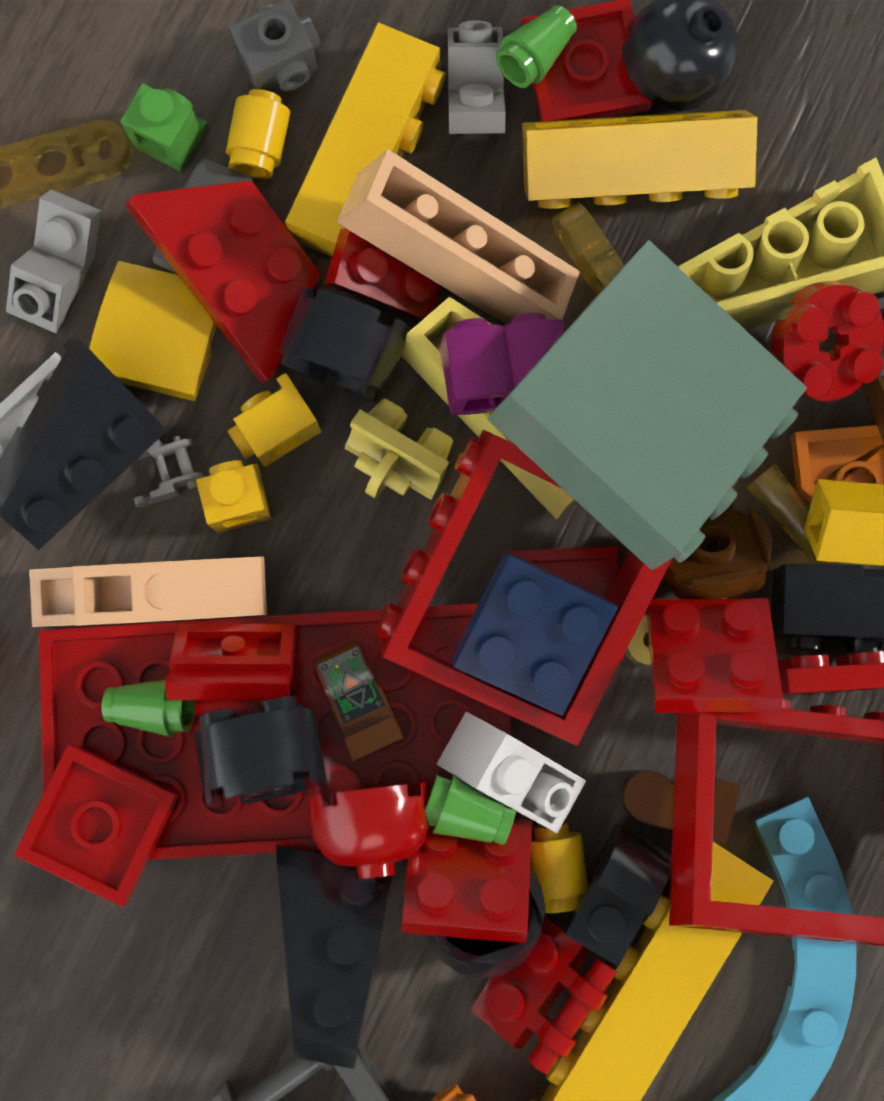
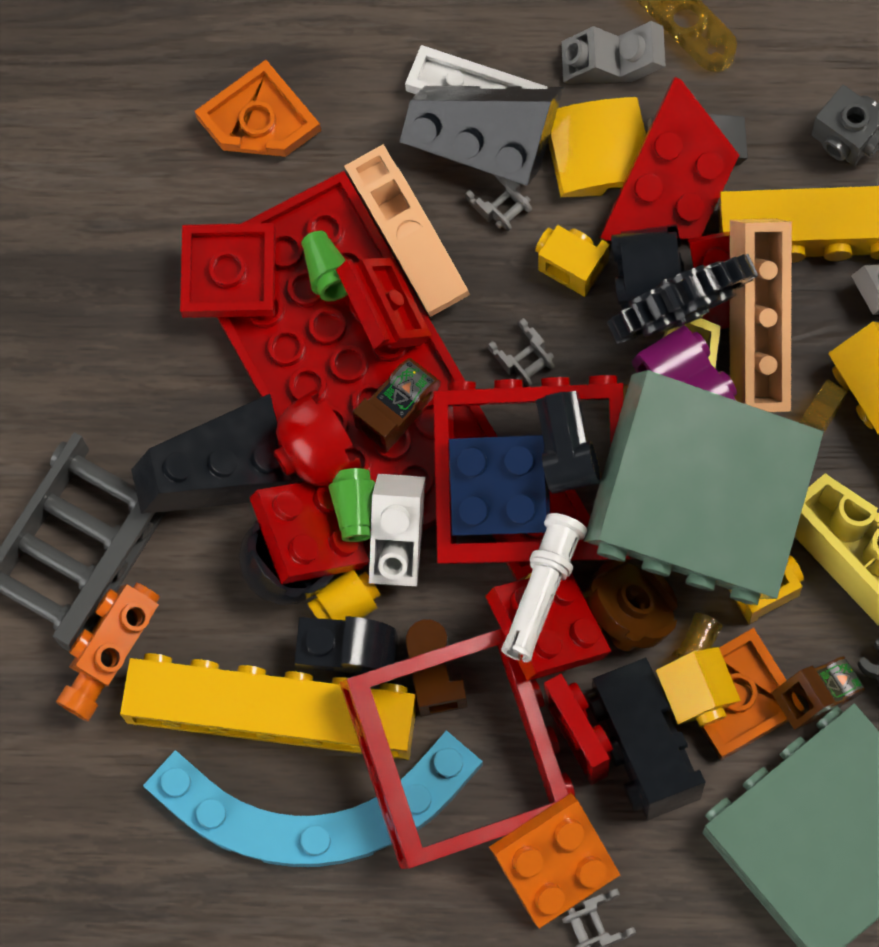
camera: 70 degrees right, 10 degrees down
bright green brick [120,83,209,172] -> none
black brick [194,696,328,808] -> none
yellow brick [196,460,273,533] -> none
yellow brick [225,89,290,179] -> none
light yellow hips [345,399,453,500] -> none
red plate [470,914,618,1075] -> none
red plate [771,281,884,401] -> none
none -> light grey piece [487,318,555,387]
none -> white pin [501,513,588,662]
none -> black piece [536,391,601,494]
none -> black gear [607,254,758,344]

